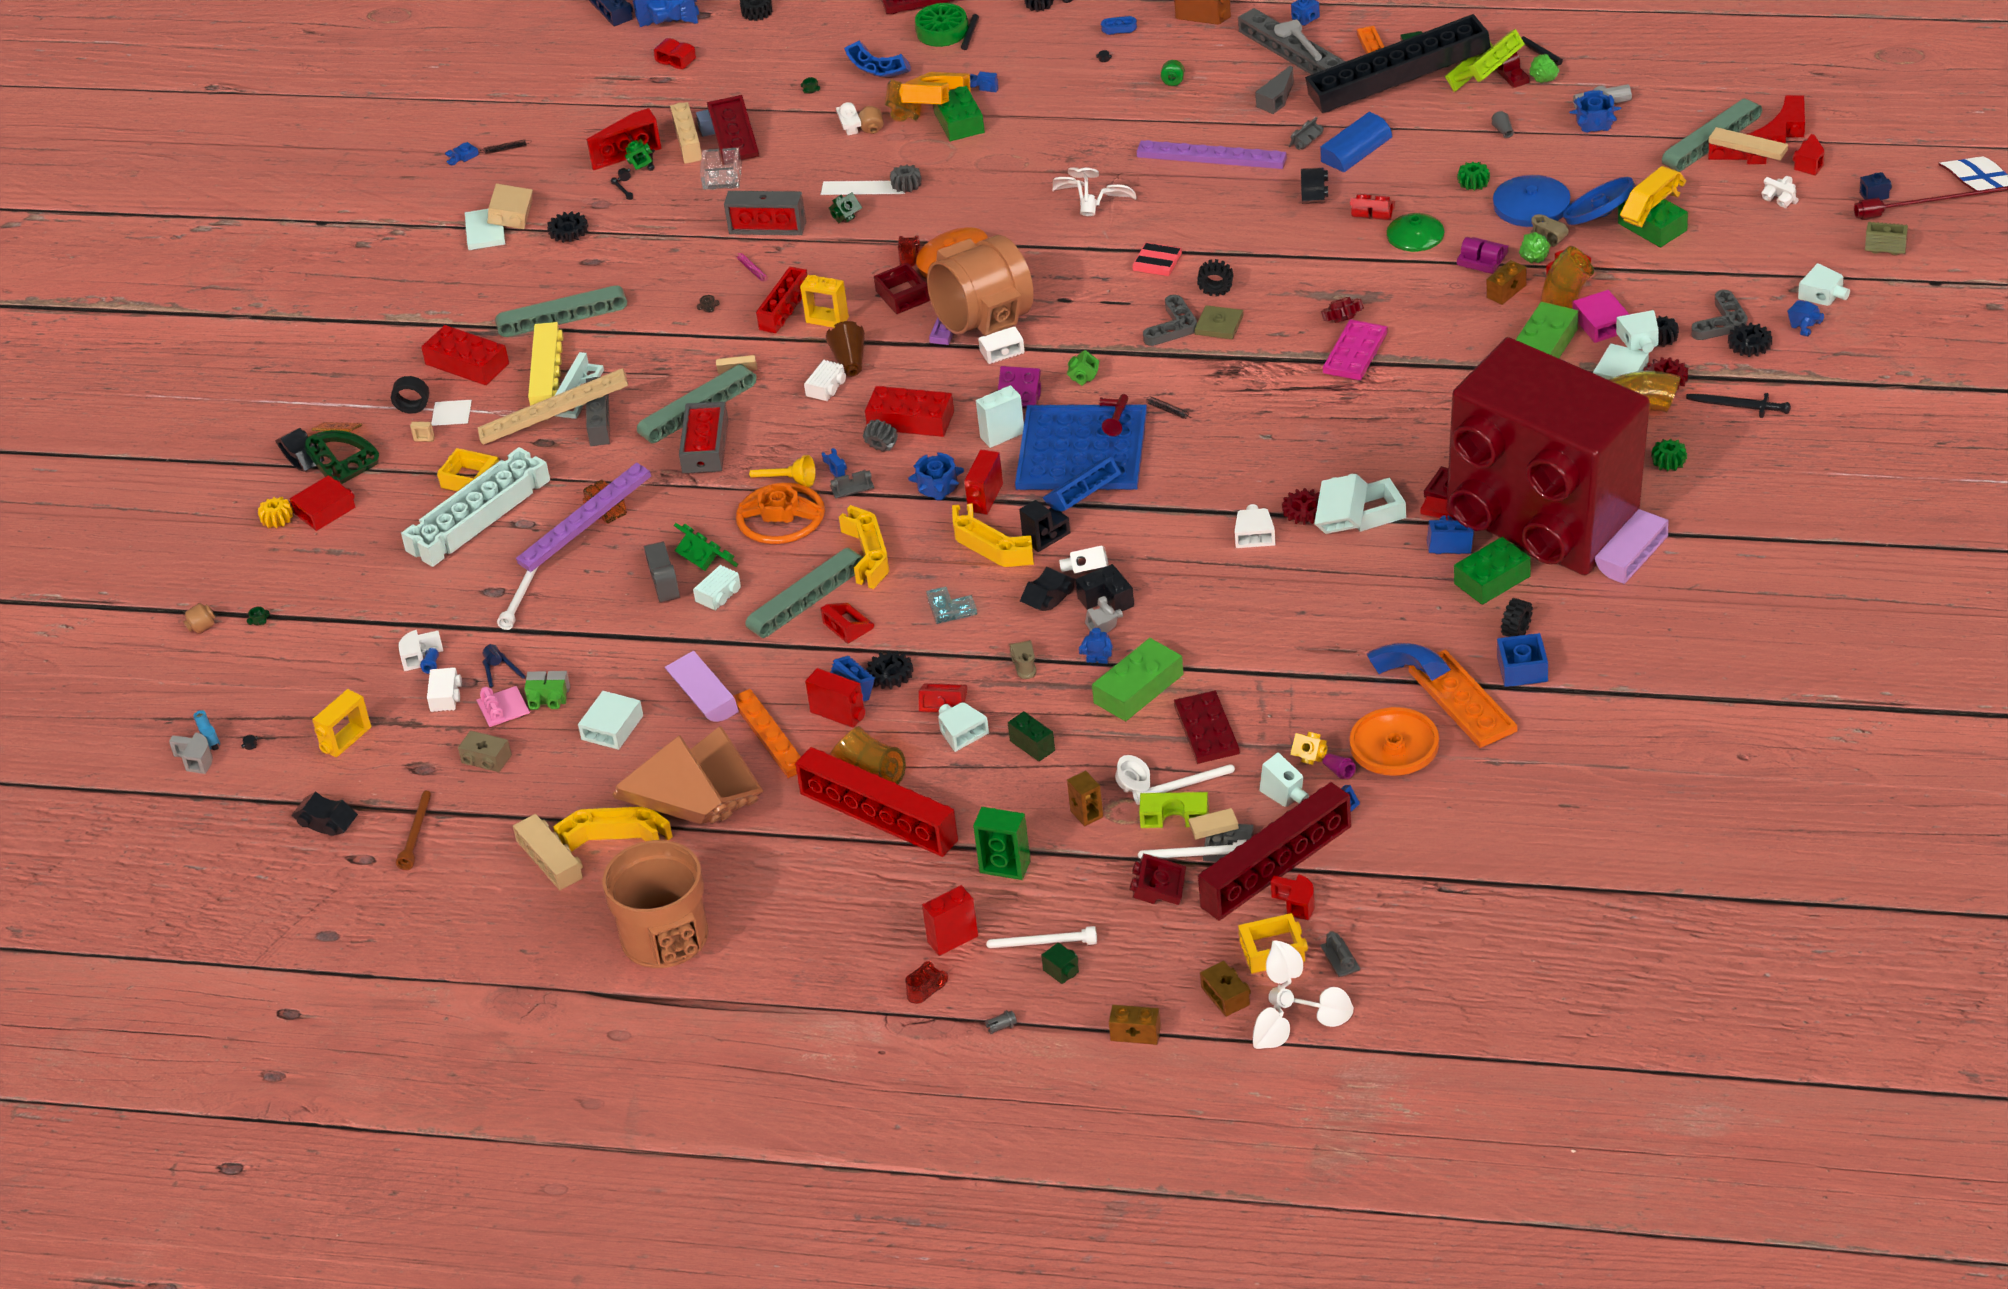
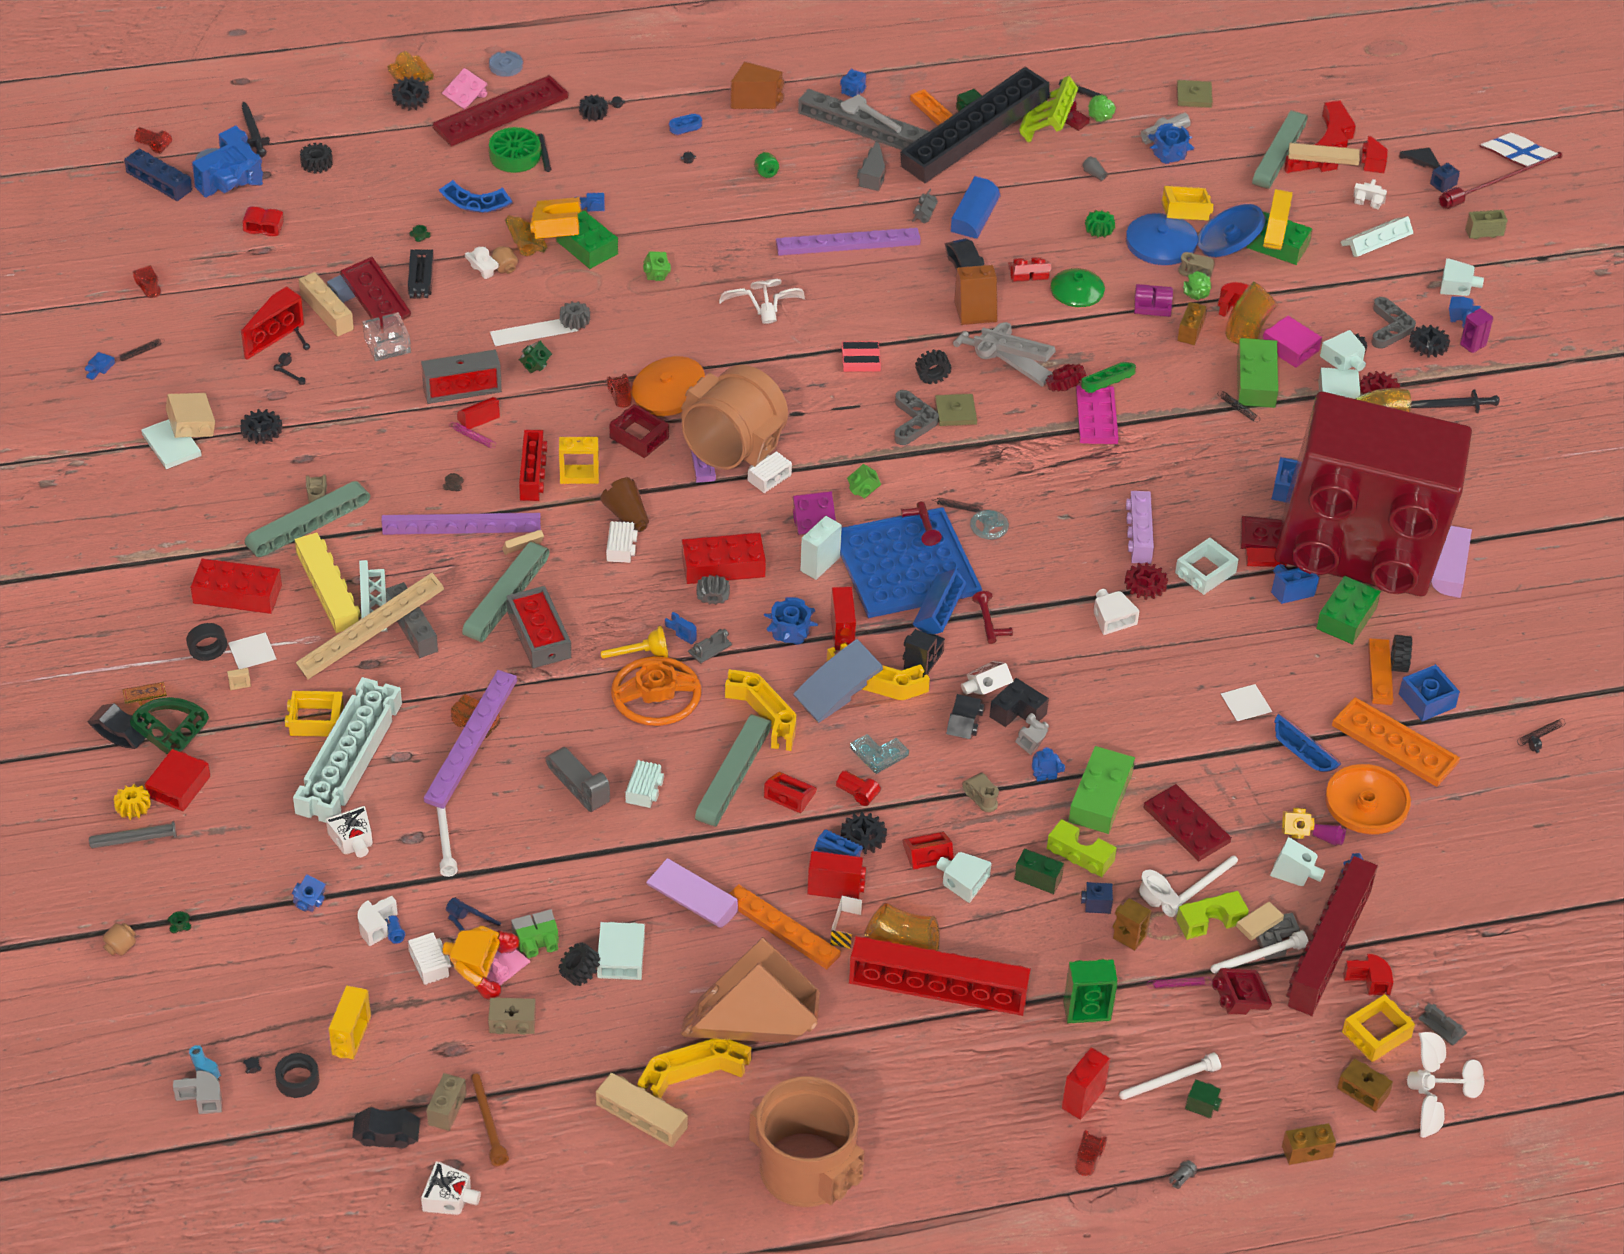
camera: 30 degrees left, 5 degrees up
green brick [625,139,653,170] -> none
green bracket [674,523,738,571] -> none
light aqua brick [1314,474,1368,534] -> none
blue brick [1366,643,1451,681] -> none
none -> dark grey axle [89,821,177,848]
none -> clear red piece [132,265,161,298]
none -> black tyre [275,1053,319,1098]
none -> blue brick [292,874,326,913]
none -> dark tan piece [306,474,327,504]
none -> white torso [326,806,373,857]
none -> medium lavender plate [382,513,541,535]
none -> black hinge [408,249,434,298]
none -> white torso [421,1162,481,1215]
none -> dark tan brick [427,1073,467,1131]
none -> light orange torso [443,926,519,1000]
none -> red brick [457,397,500,430]
none -> black tyre [558,942,601,986]
none -> bright green brick [643,251,671,281]
none -> sand blue slope [793,639,883,723]
none -> sticker [831,896,862,949]
none -> red piece [836,771,881,806]
none -> light grey piece [953,322,1055,387]
none -> dark orange slope [954,265,997,325]
none -> clear light blue piece [970,510,1009,539]
none -> dark red piece [972,591,1013,644]
none -> lime arch [1047,819,1117,877]
none -> green plate [1081,362,1136,393]
none -> dark blue brick [1081,882,1113,914]
none -> lavender brick [1126,491,1154,564]
none -> dark pink piece [1147,977,1212,989]
none -> yellow window [1161,186,1213,220]
none -> olive plate [1177,80,1212,108]
none -> white sticker [1221,684,1272,721]
none -> blue brick [1274,714,1342,772]
none -> light aqua fence [1341,217,1413,257]
none -> orange plate [1368,638,1394,705]
none -> black tile [1399,147,1440,169]
none -> magenta brick [1460,308,1493,353]
none -> piece [1517,718,1566,746]
none -> black piece [1528,735,1542,753]

